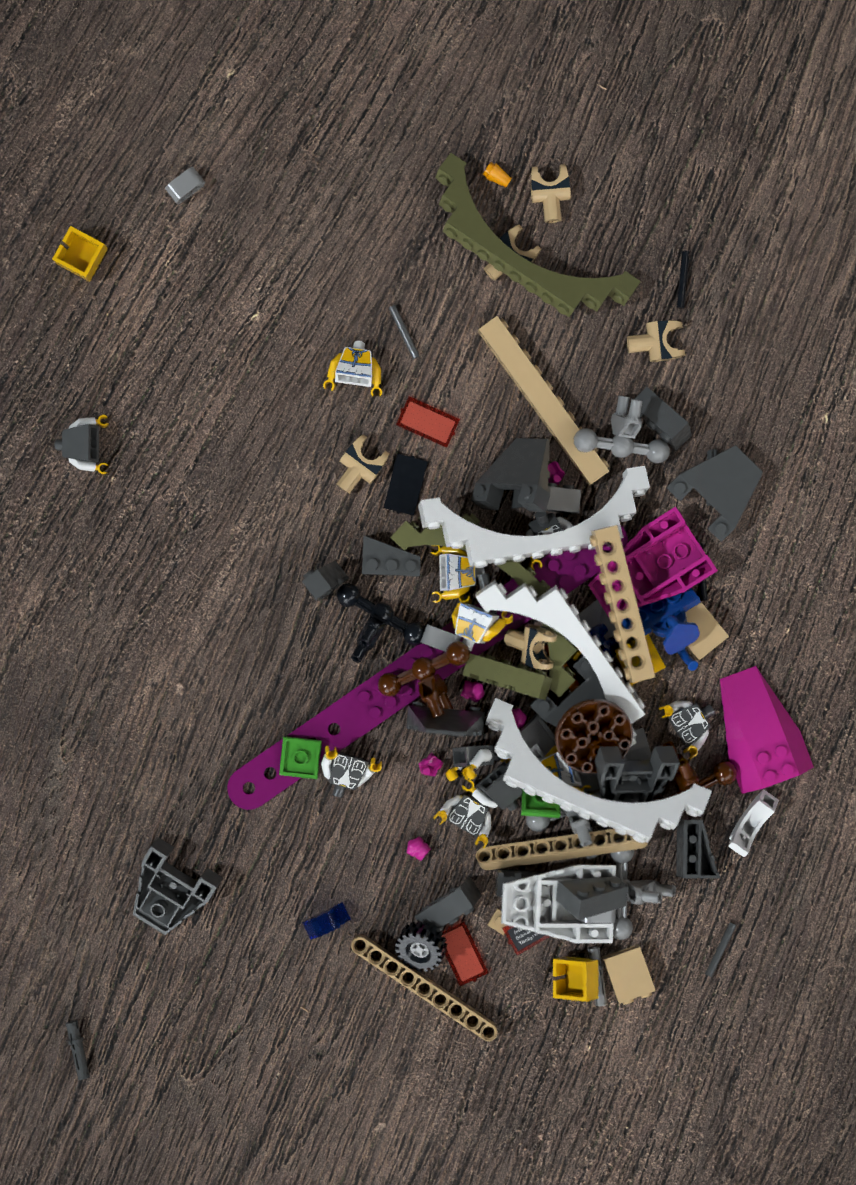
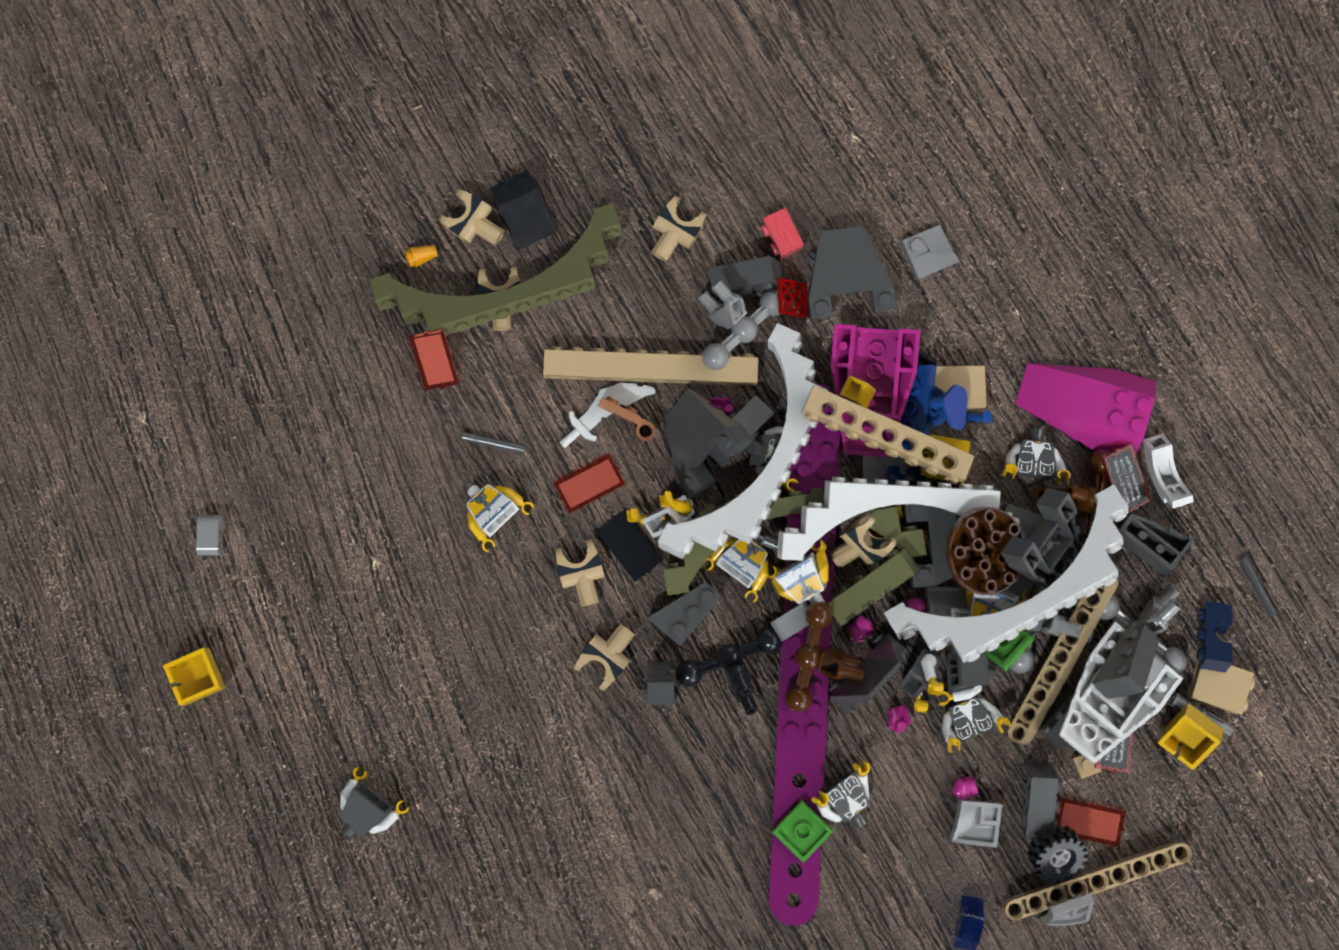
camera: 50 degrees left, 5 degrees down
black bar [676,251,690,309] -> none
none -> clear red piece [409,329,459,390]
none -> black slope [490,170,557,250]
none -> white sword [559,383,656,448]
none -> tan connector [574,623,635,691]
none -> nougat plate [598,396,655,441]
none -> torso [626,491,695,538]
none -> coral brick [761,208,804,260]
none -> red window [777,278,807,318]
none -> yellow panel [840,375,876,408]
none -> light grey plate [901,225,960,280]
none -> light grey plate [949,799,1002,848]
none -> light grey plate [1040,893,1094,926]
none -> piece [1101,443,1151,513]
none -> dark blue arch [1196,601,1233,673]

